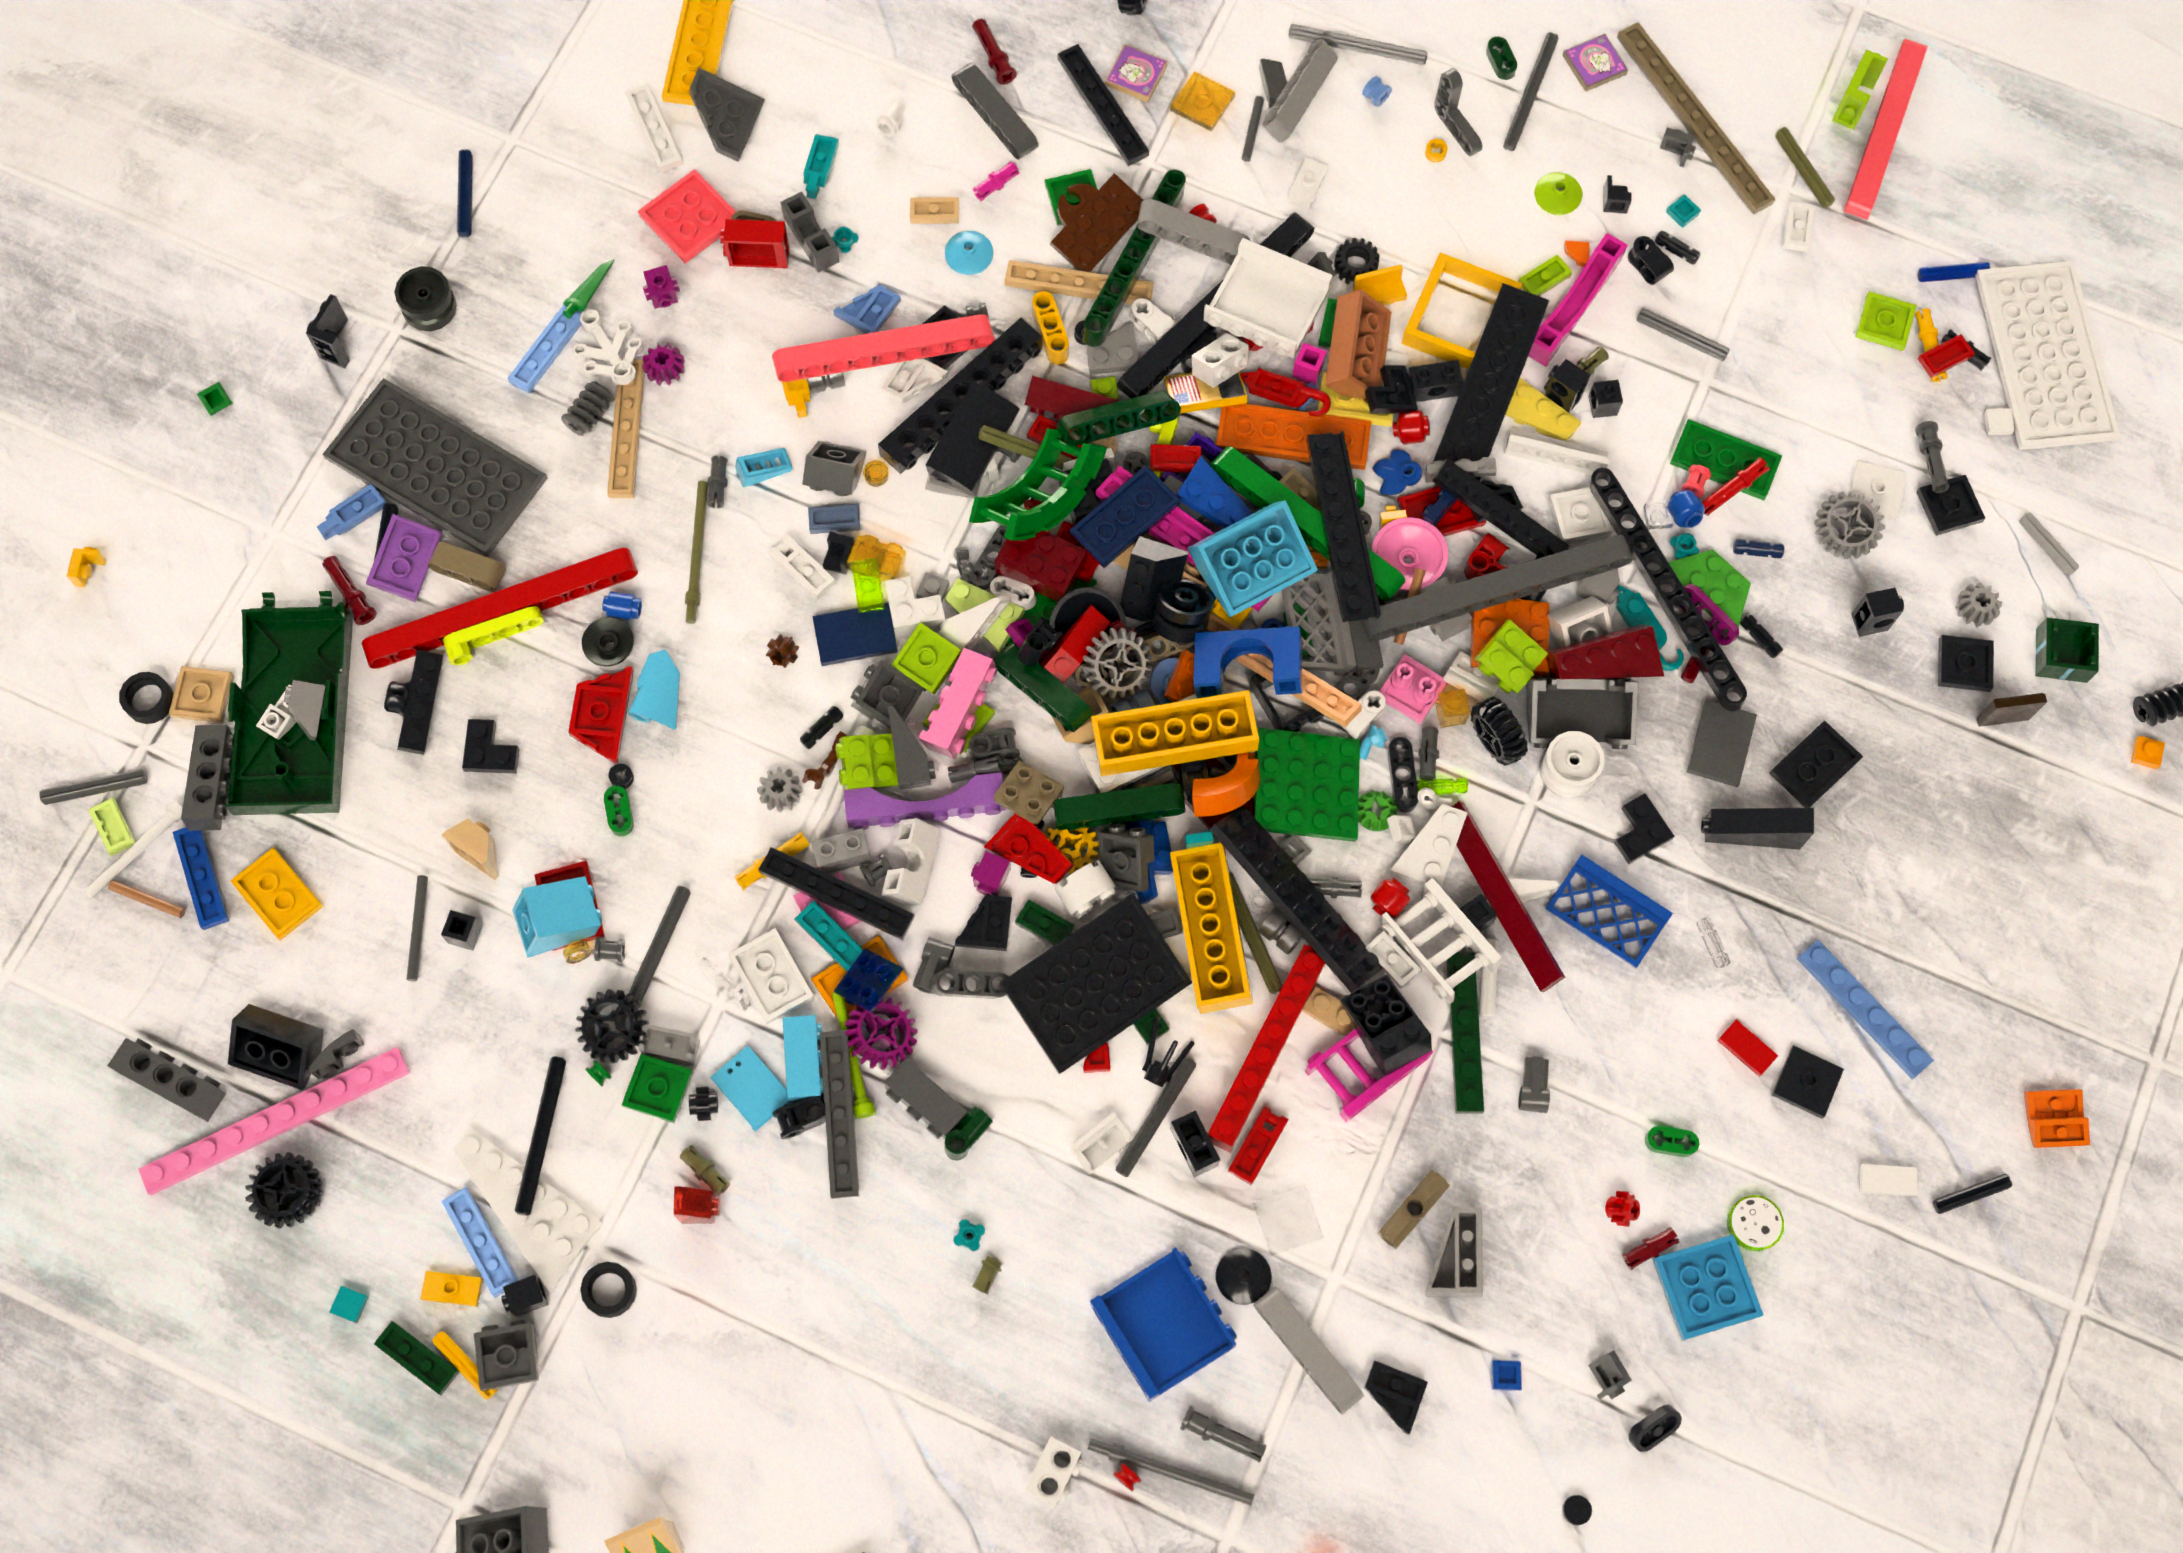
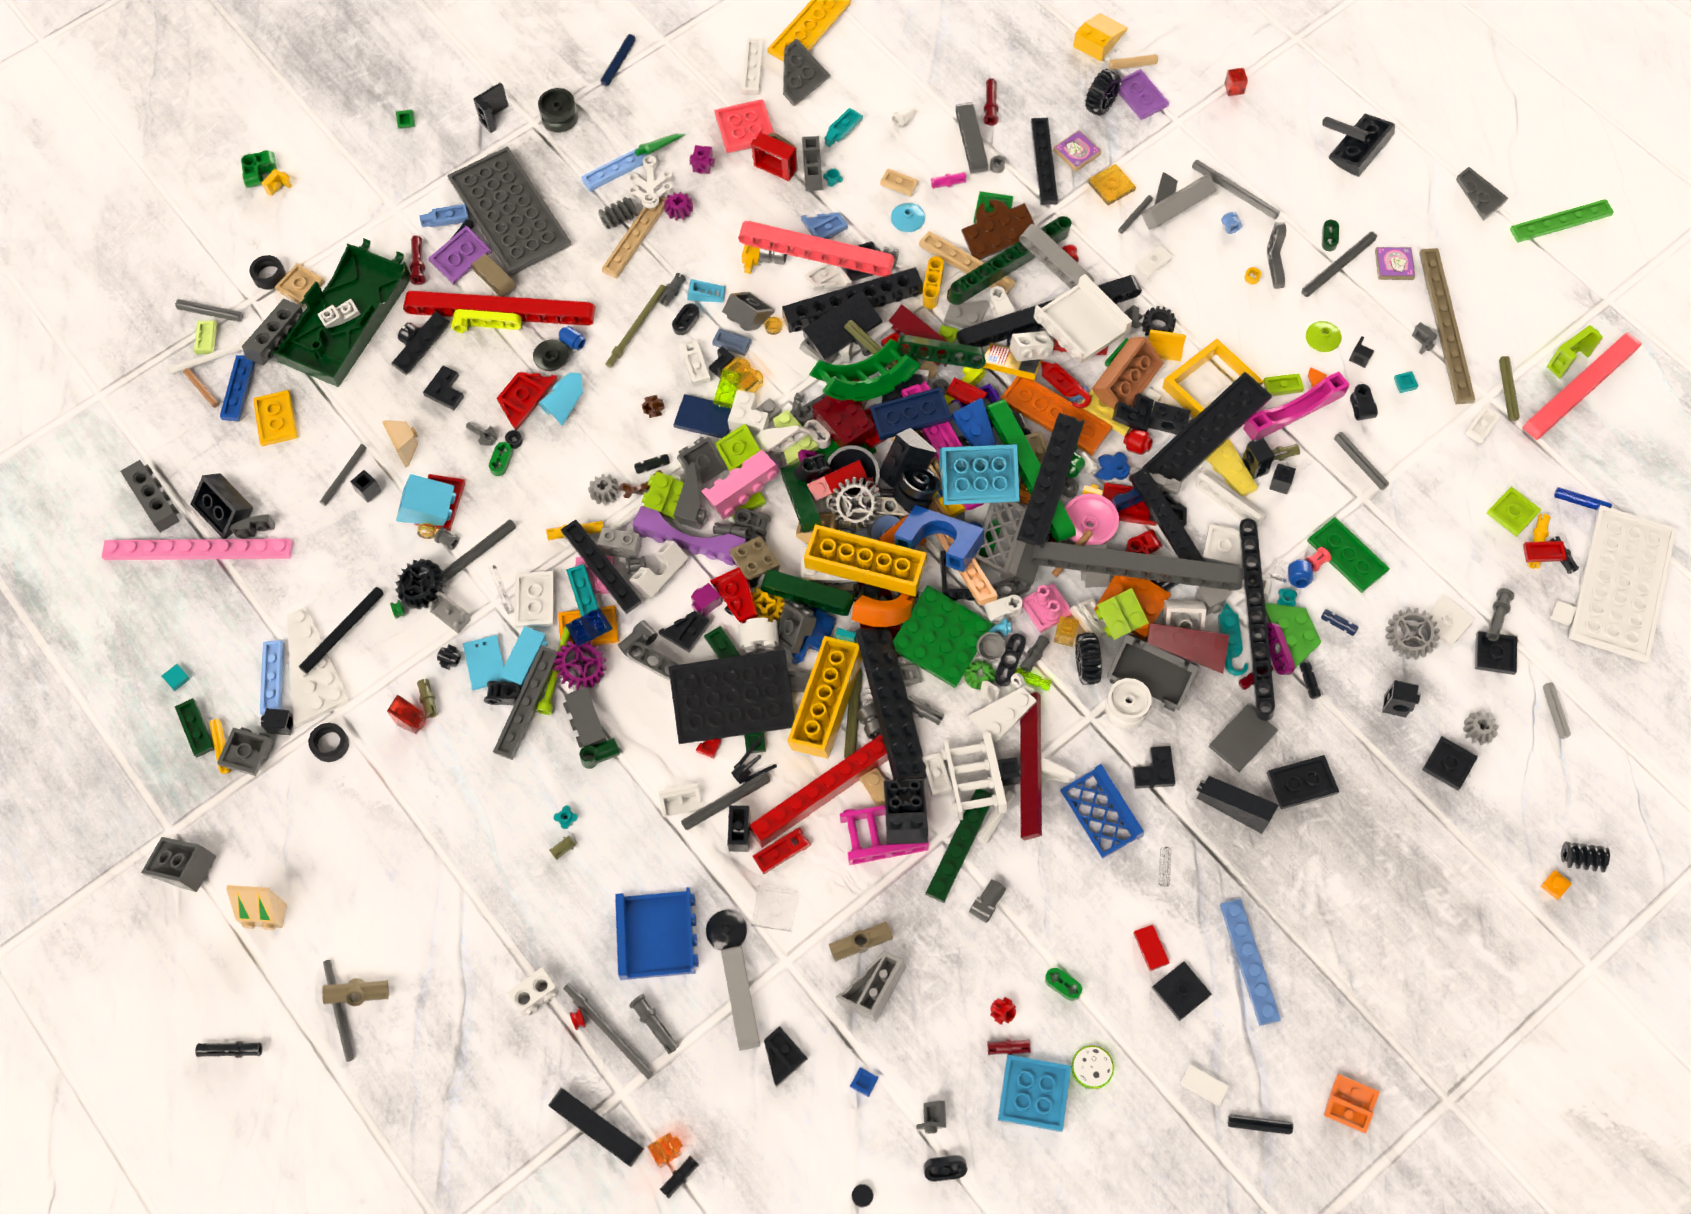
camera: 30 degrees right, 5 degrees down
black gear [245,1152,323,1229] -> none
light grey slope [283,680,325,741] -> none
yellow plate [420,1271,483,1307] -> none
green plate [621,1054,693,1124] -> none
dark pink brick [1292,343,1327,385] -> none
red head [1370,878,1410,918] -> none
black axle [1654,230,1701,265] -> none
red pin [1702,457,1770,516] -> none
dark brown tile [1976,693,2047,727] -> none
dark green container [2035,617,2099,683] -> none
none -> green piece [241,150,277,188]
none -> dark grey bar [466,422,497,446]
none -> black plate [672,303,700,335]
none -> light grey hair [976,632,1005,662]
none -> flat silver bush [990,156,1005,173]
none -> white pin [1080,452,1099,476]

